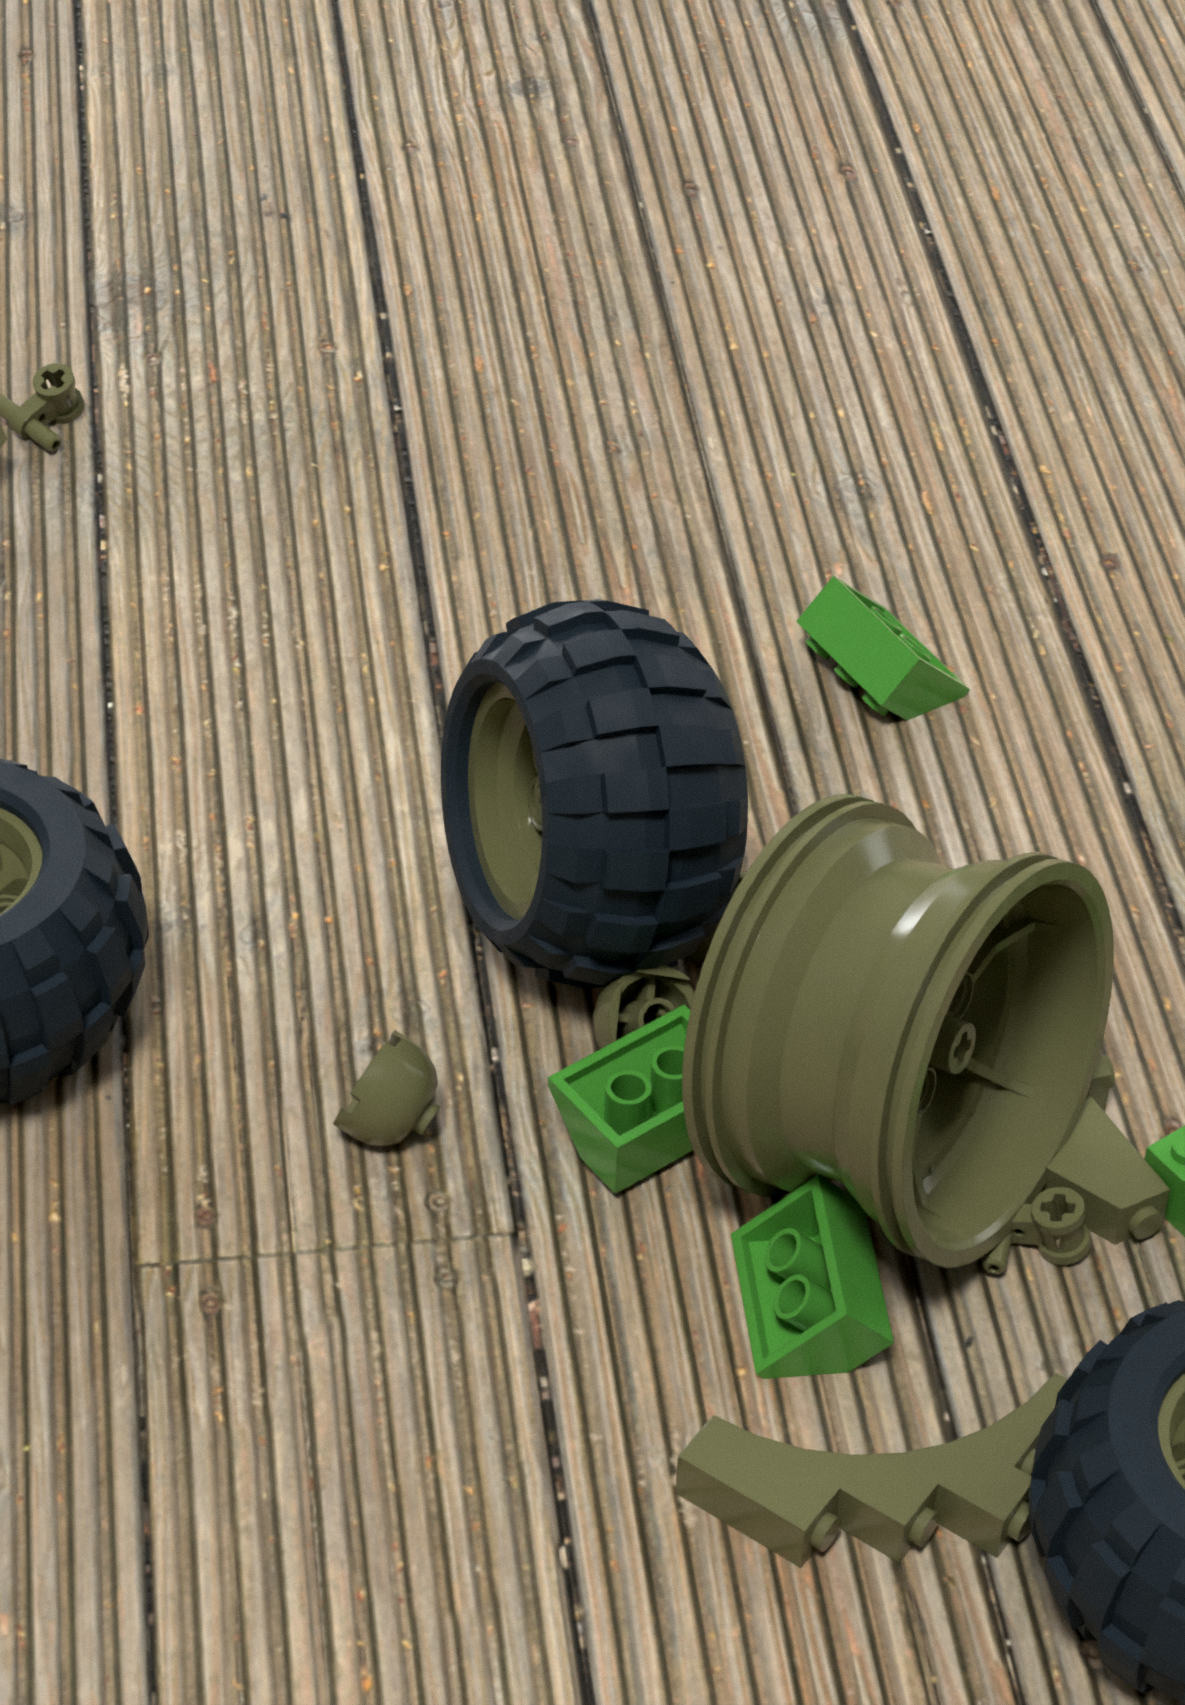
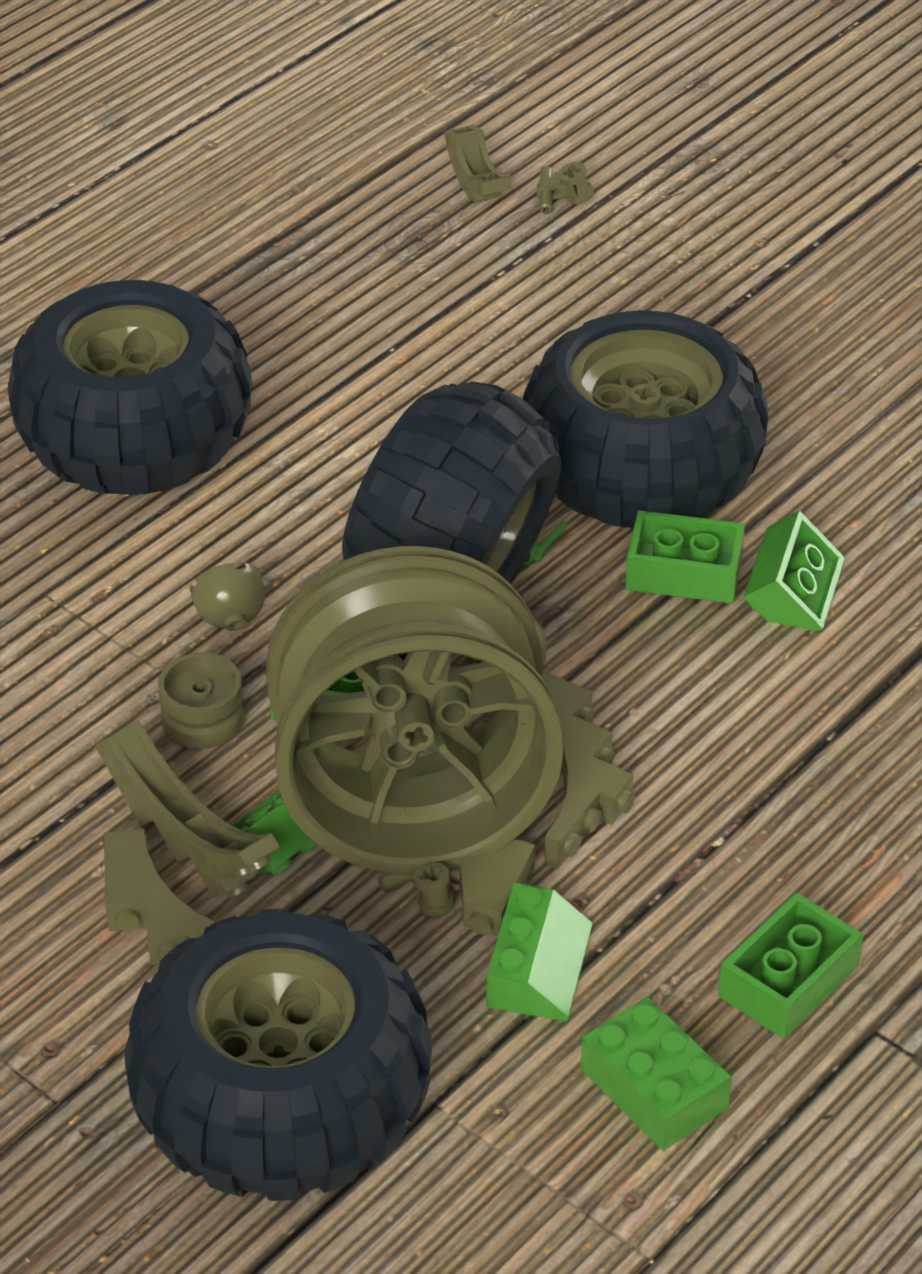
camera: 50 degrees right, 0 degrees up
none -> olive arch [94,720,280,899]
none -> olive wheel [158,652,244,749]
none -> black wheel [523,310,768,528]
none -> bright green brick [626,510,745,604]

